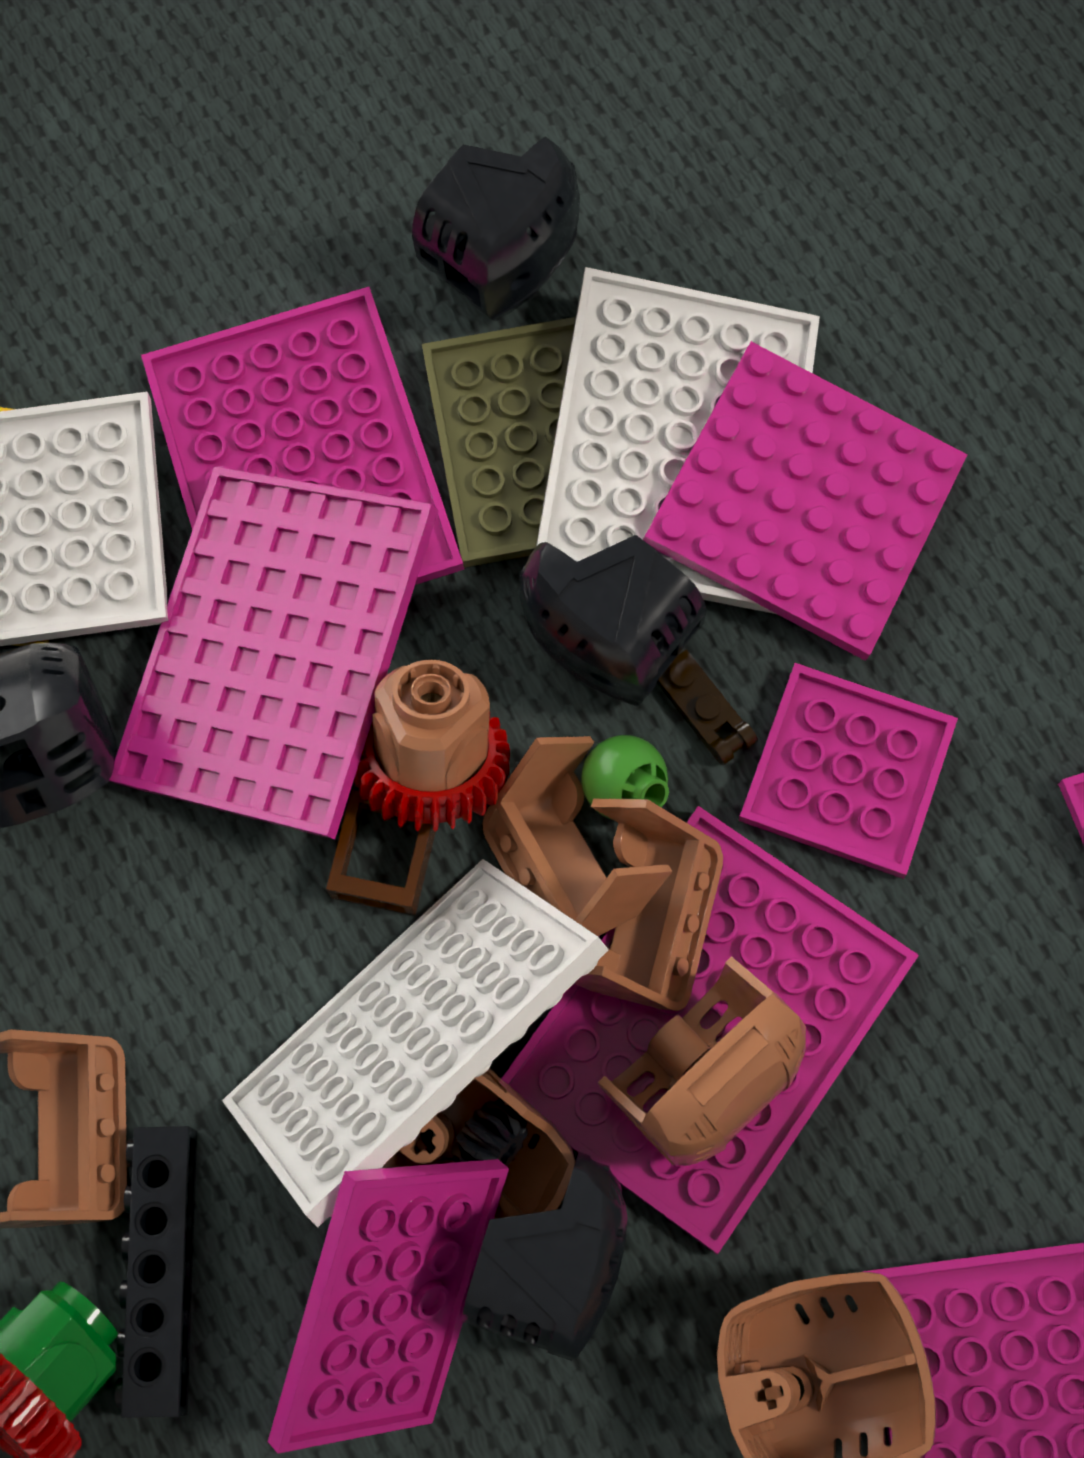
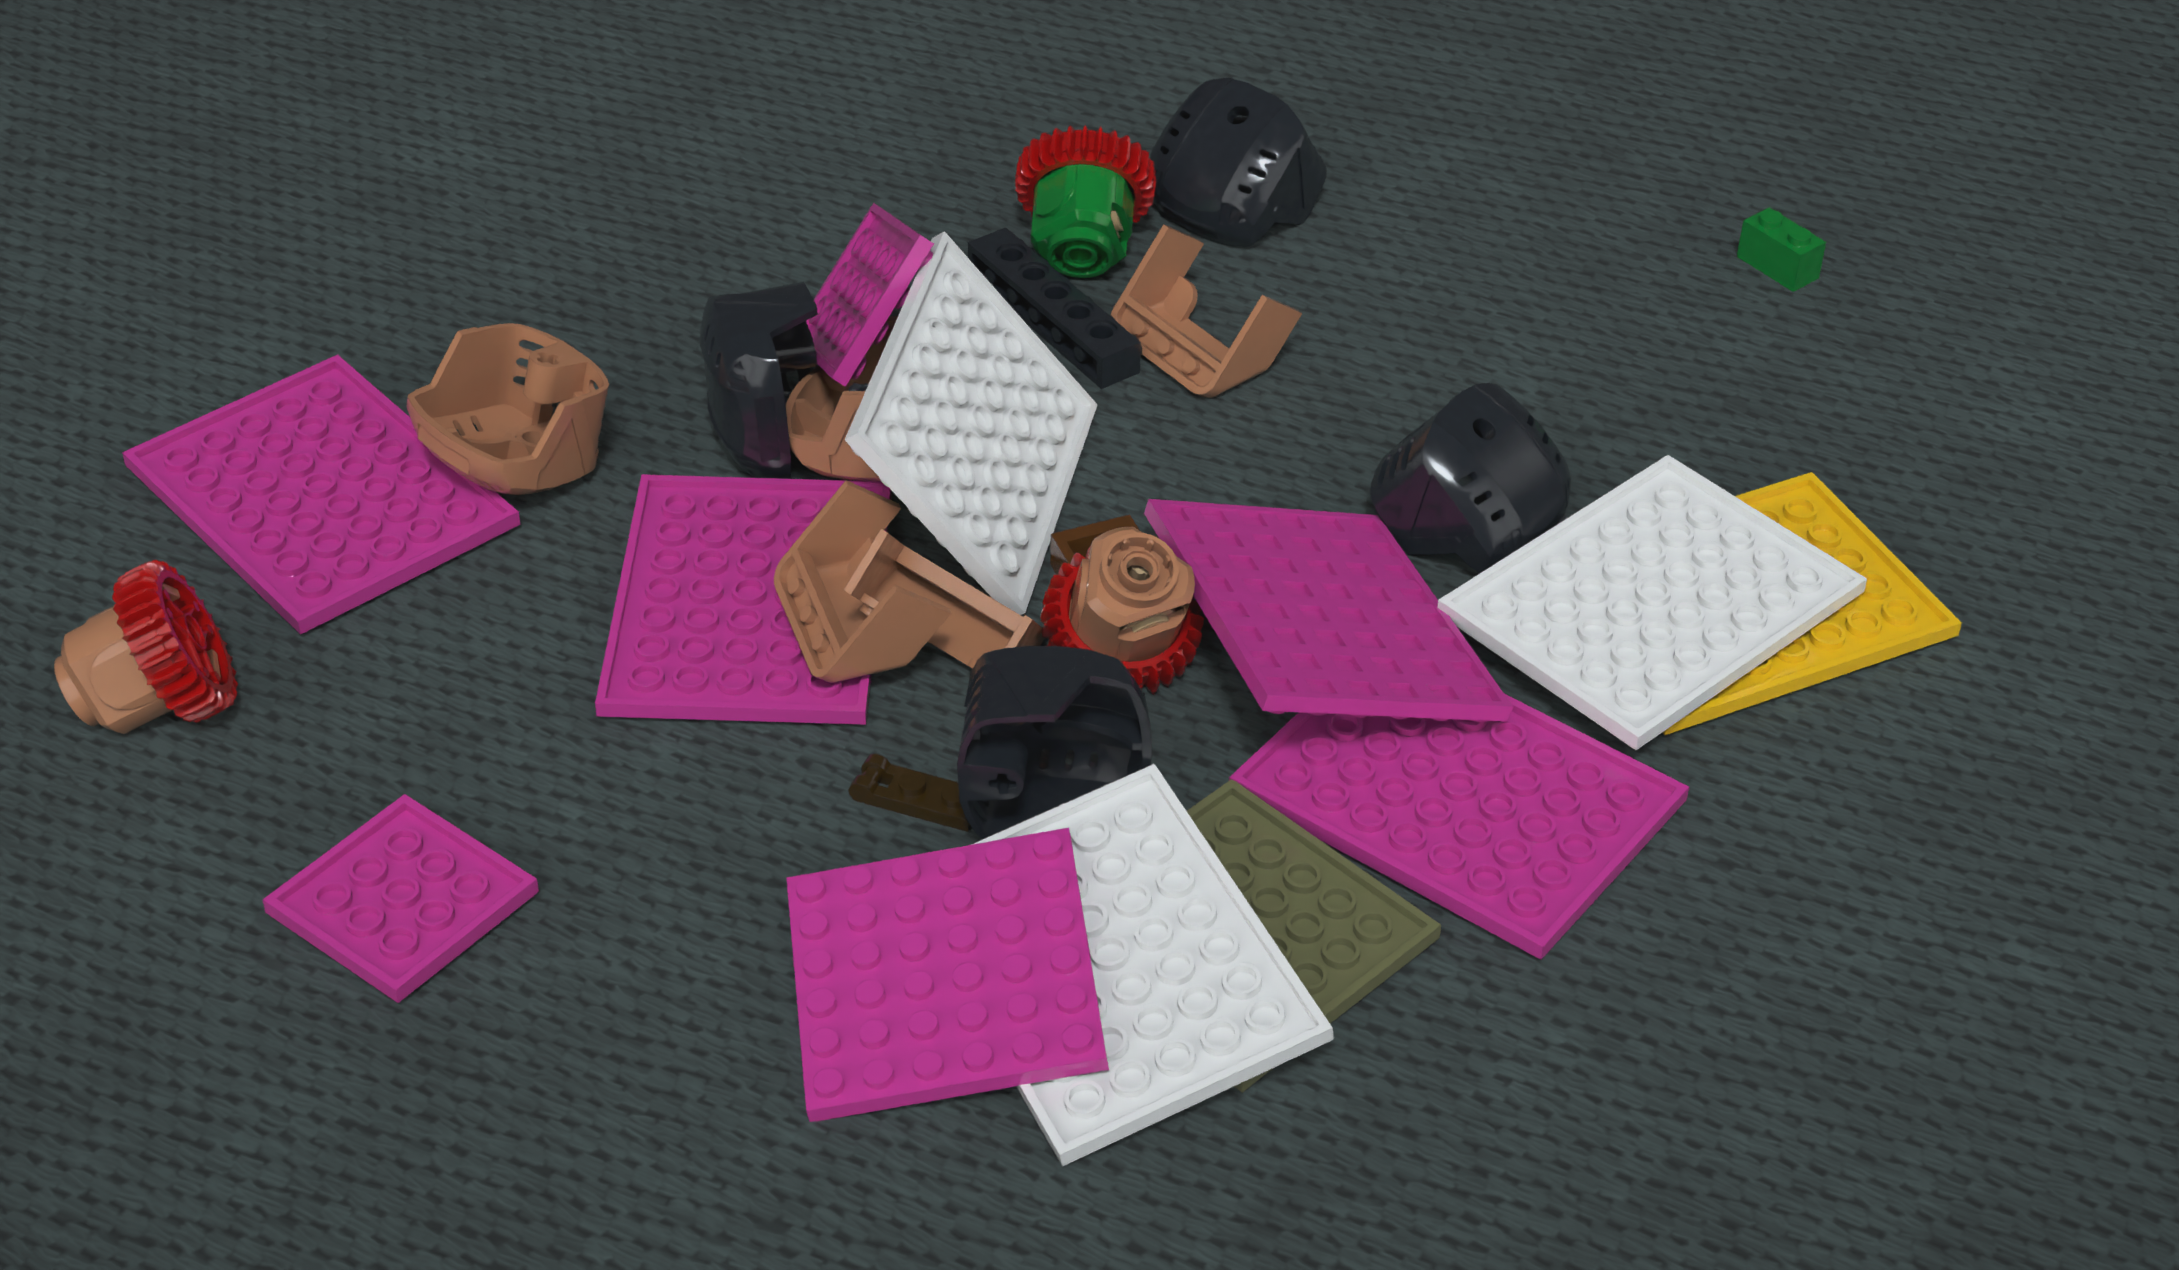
camera: 140 degrees right, 30 degrees down
black piece [412,137,580,321] -> none
bright green brick [581,735,669,820] -> none
nougat piece [598,957,806,1166] -> none
dark pink plate [739,663,958,879] -> none

